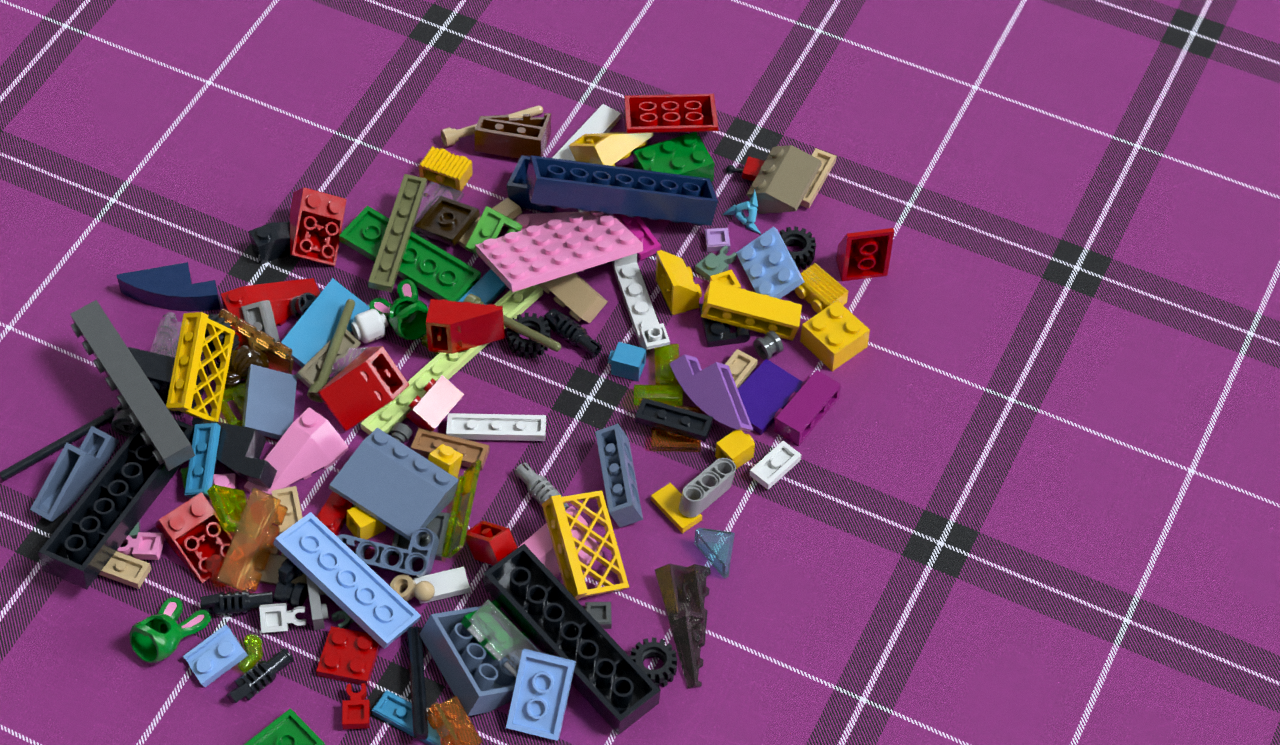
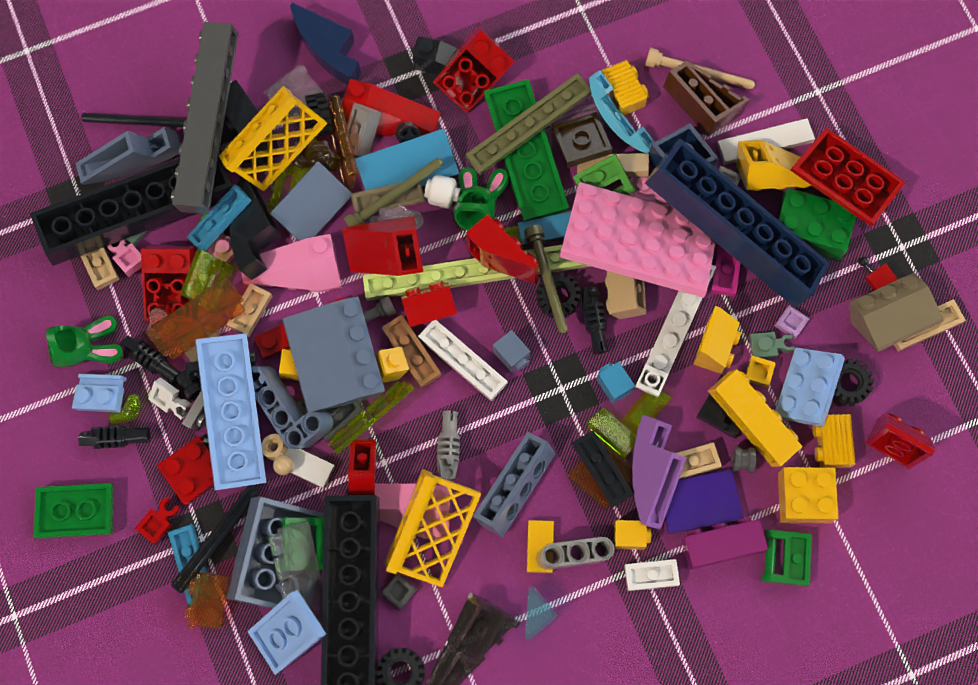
camera: 45 degrees right, 20 degrees up
medium azure piece [723,190,761,234] -> none
none -> sand blue brick [493,330,531,373]
none -> medium azure slope [589,70,655,153]
none -> green plate [761,530,812,587]

